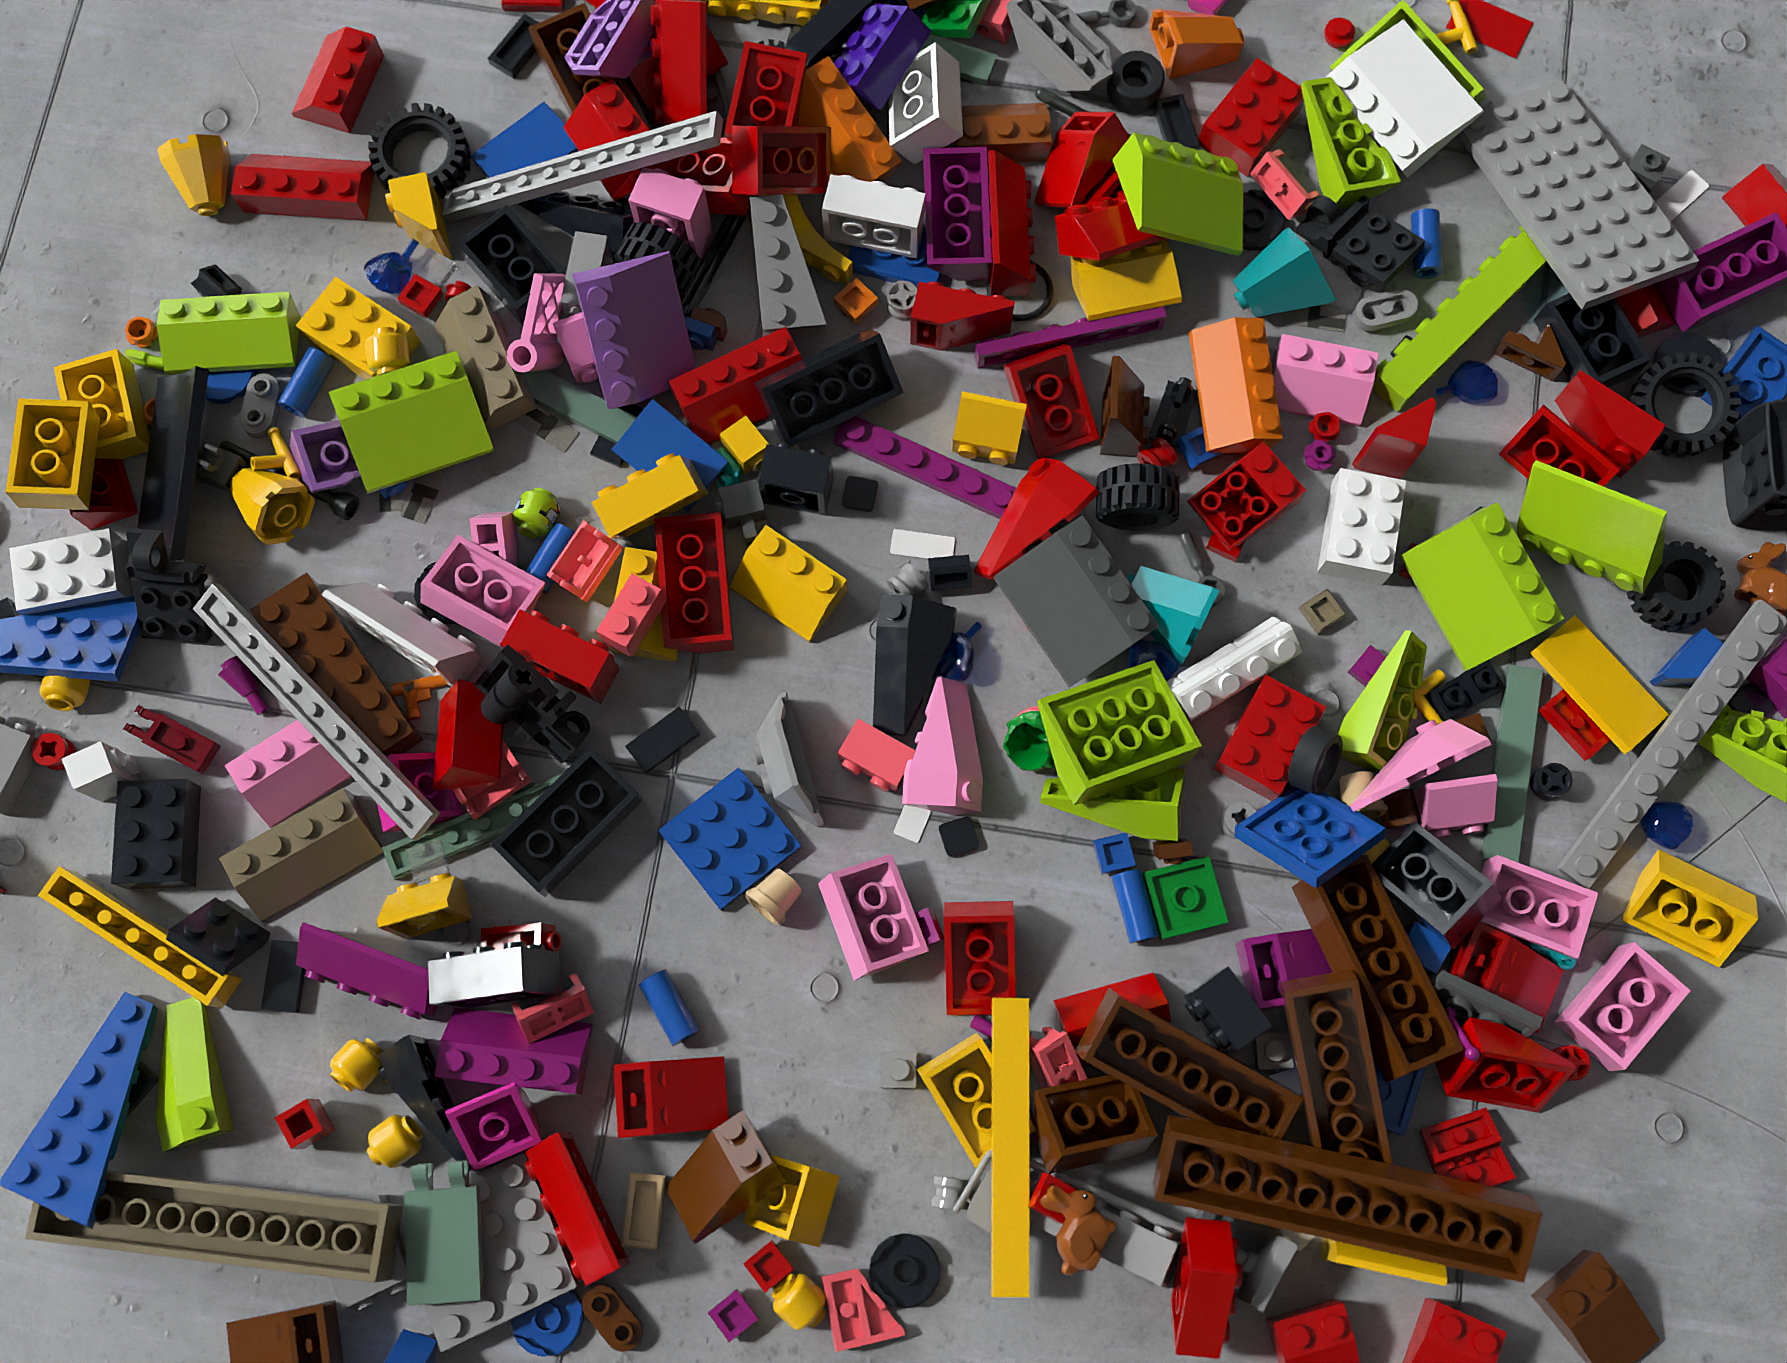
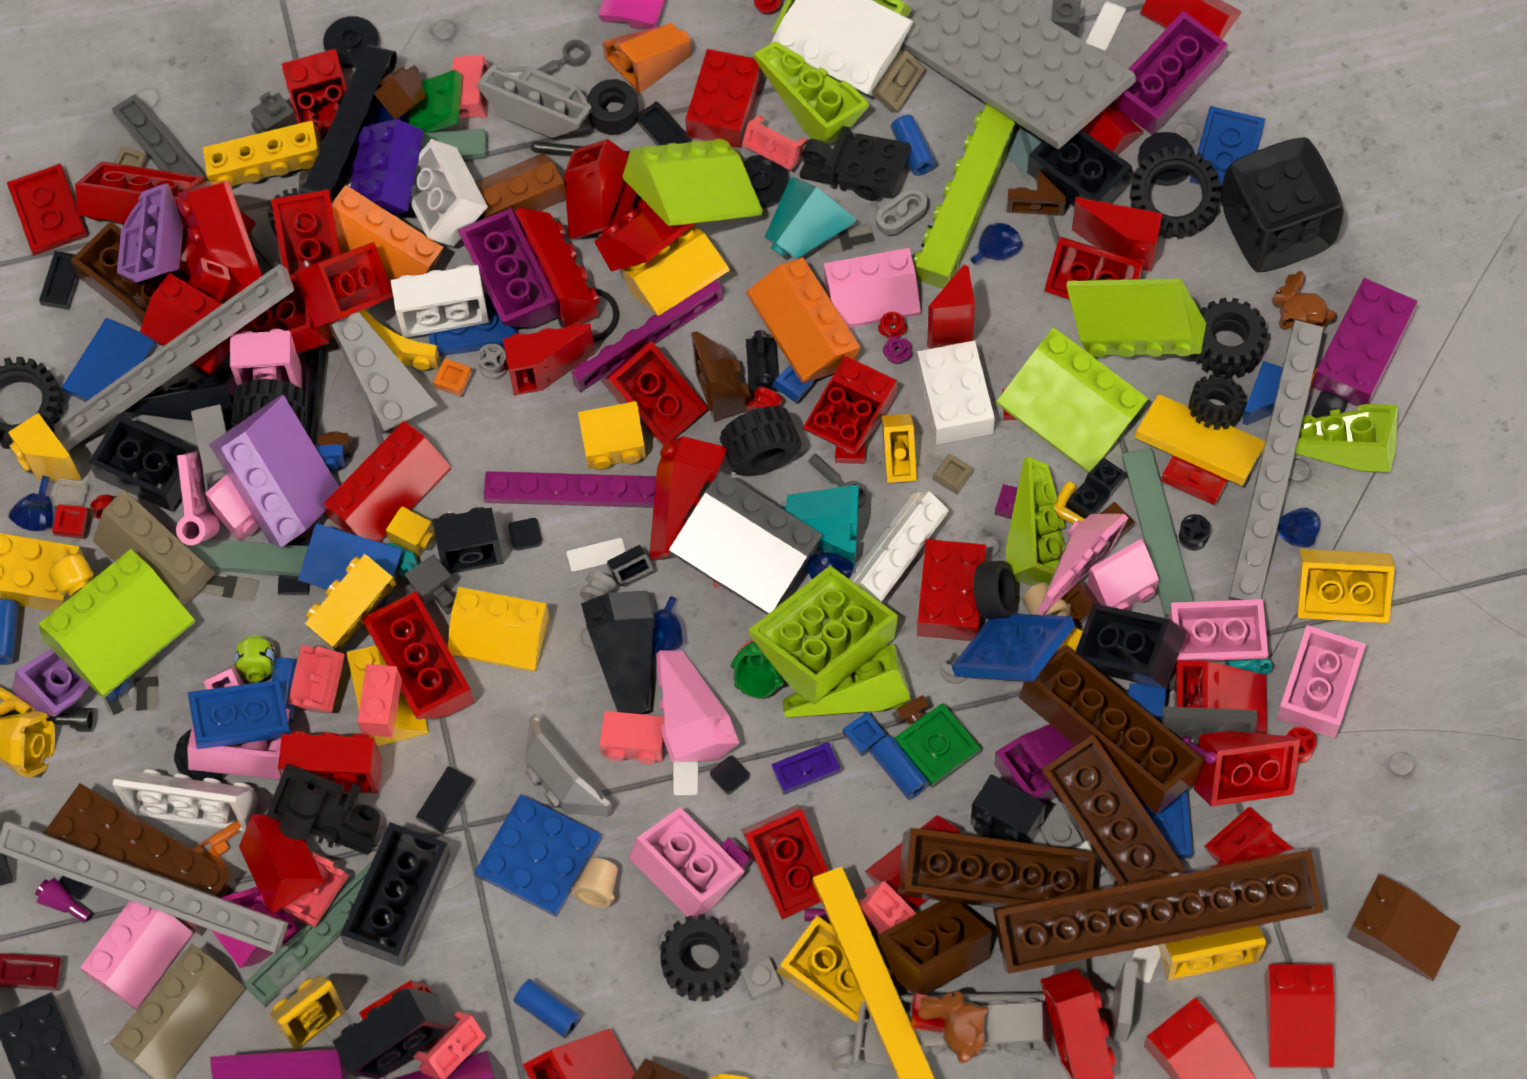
camera: 20 degrees left, 10 degrees down
black brick [754,328,904,446] -> none
none -> red panel [188,258,231,303]
none -> blue tile [188,680,290,749]
none -> black tyre [660,914,740,1002]
none -> dark purple plate [771,742,840,795]
none -> dark tan plate [872,50,925,113]
none -> yellow slope [881,413,917,483]
none -> black tyre [1188,374,1246,430]

